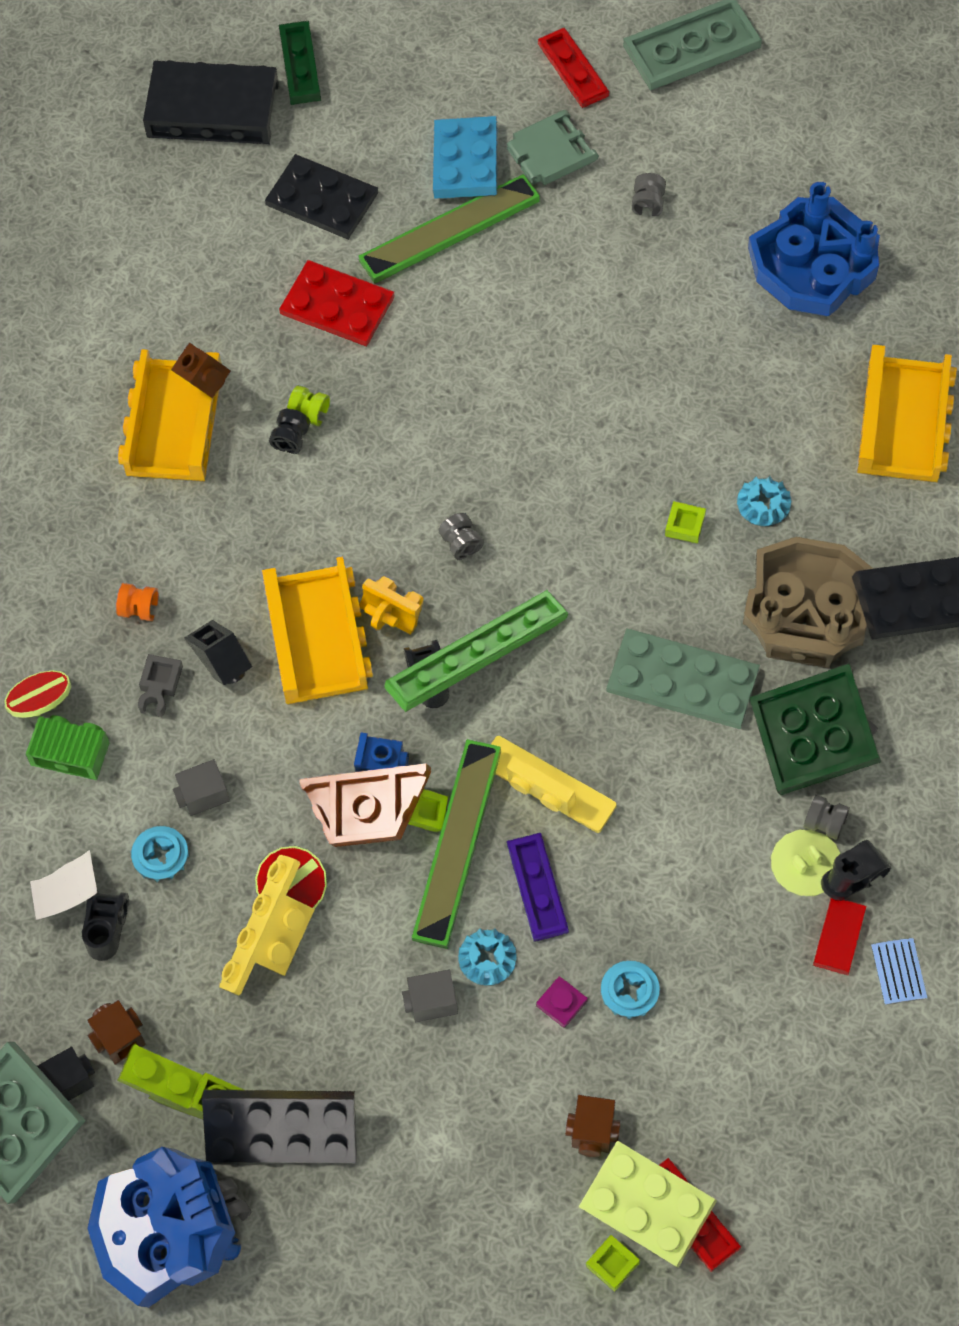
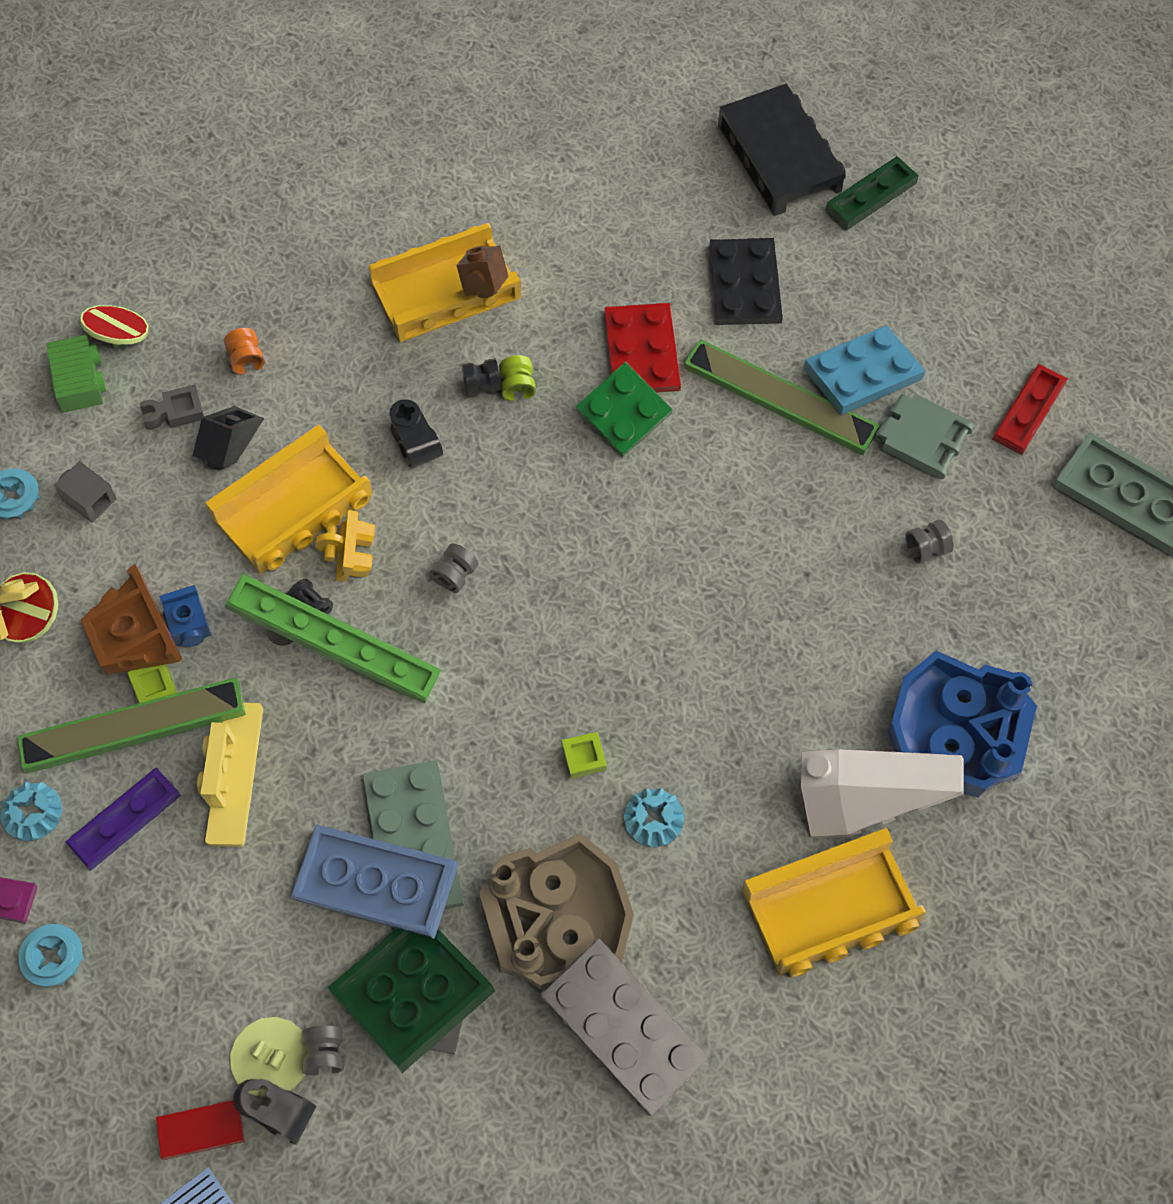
camera: 55 degrees right, 0 degrees up
none -> medium blue tile [290,825,459,939]
none -> black piece [389,399,443,469]
none -> green plate [576,362,673,457]
none -> white wedge [801,749,964,838]

